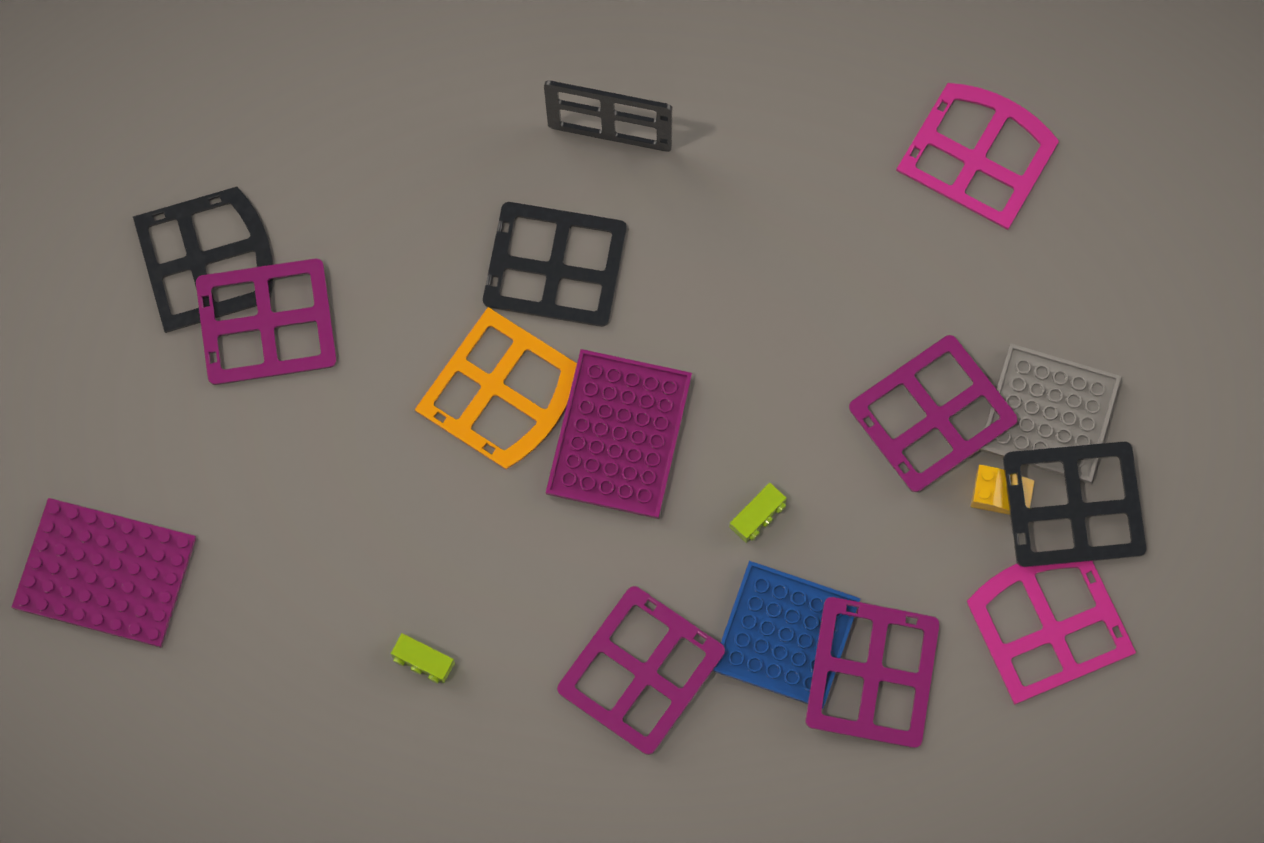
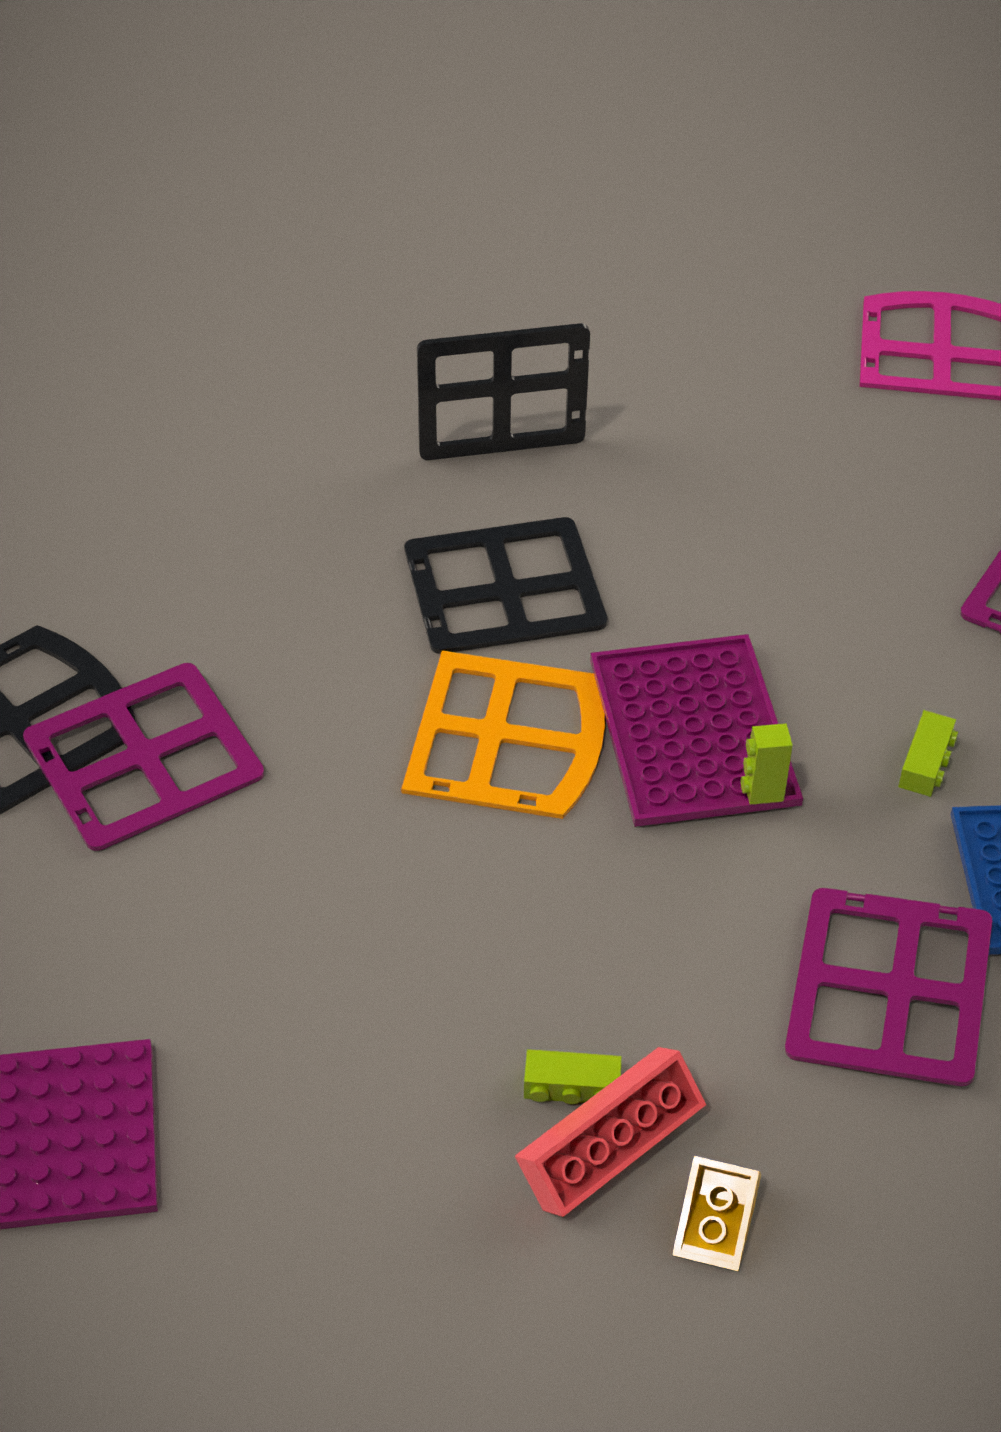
camera: 25 degrees left, 25 degrees down
none -> coral brick [515,1047,706,1217]
none -> slope [673,1156,761,1271]
none -> lime brick [741,723,793,805]

